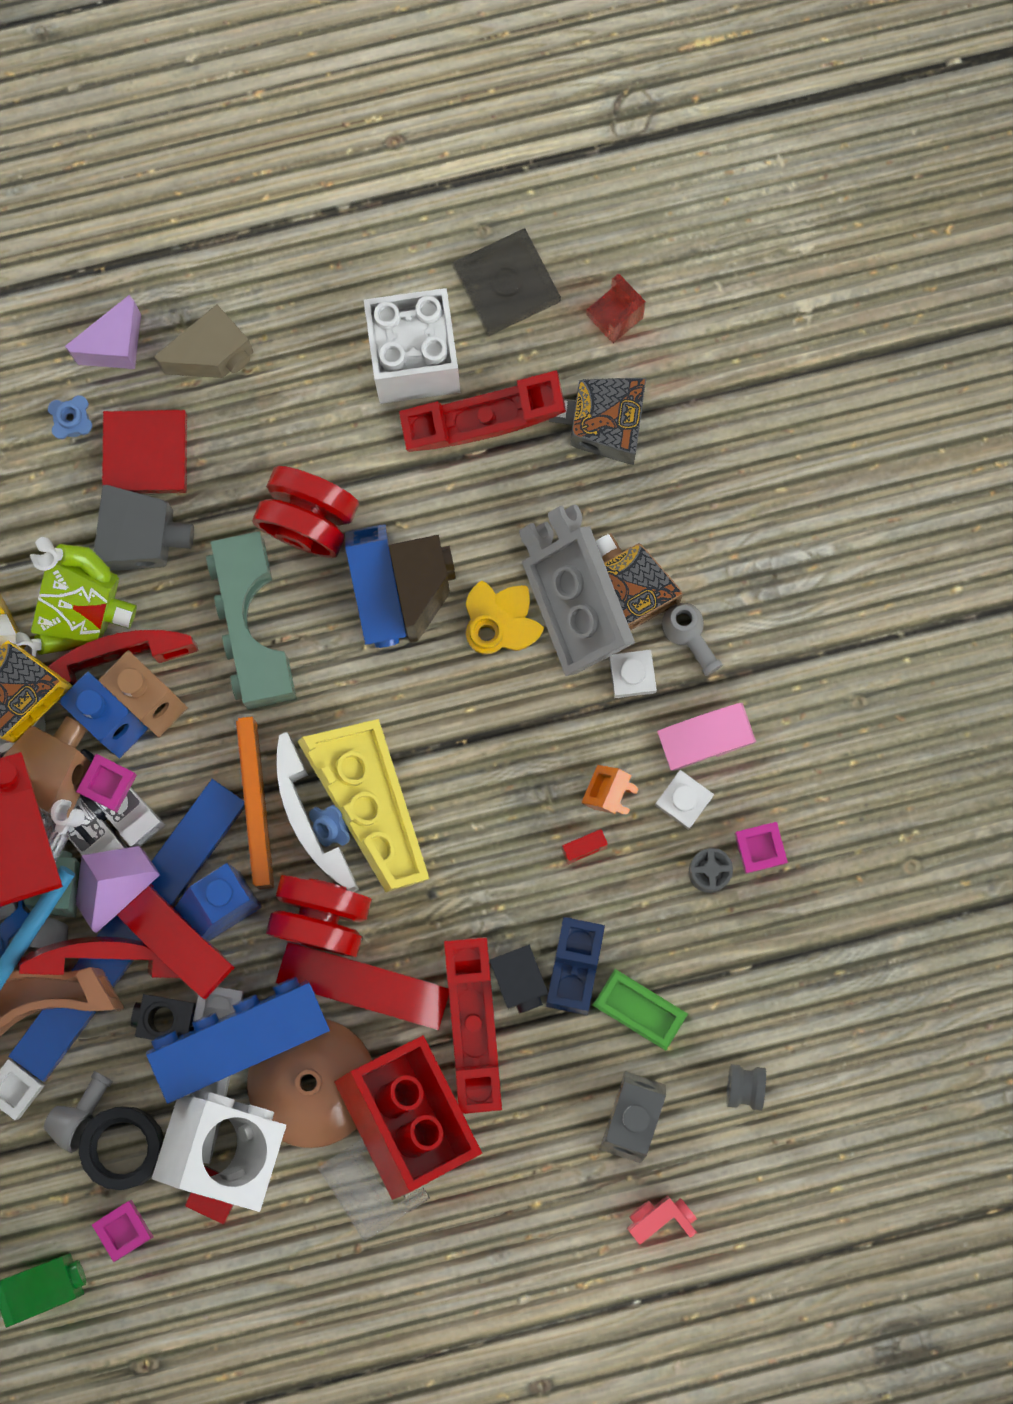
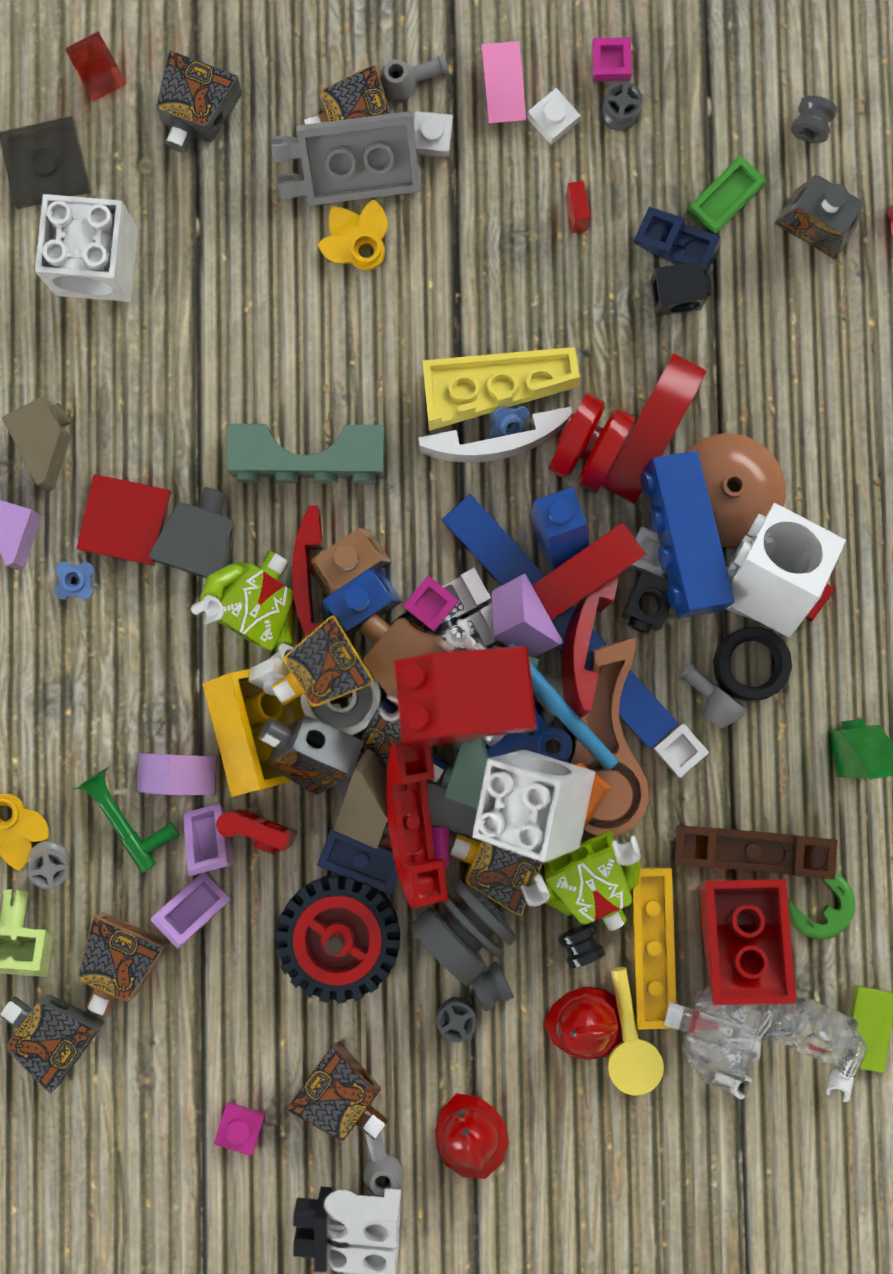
camera: 85 degrees left, 5 degrees up
dark pink plate [92,1200,154,1262] -> none
orange tile [236,716,275,890] -> none
red wheel [252,466,359,558] -> none
clear plate [318,1139,430,1242] -> none
red brick [334,1035,483,1200] -> none
blue slope [345,524,407,648] -> none
dark brown slope [389,534,456,643] -> none
red slope [399,370,566,452] -> none
red slope [444,937,502,1114] -> none
orange tile [581,765,638,814] -> none

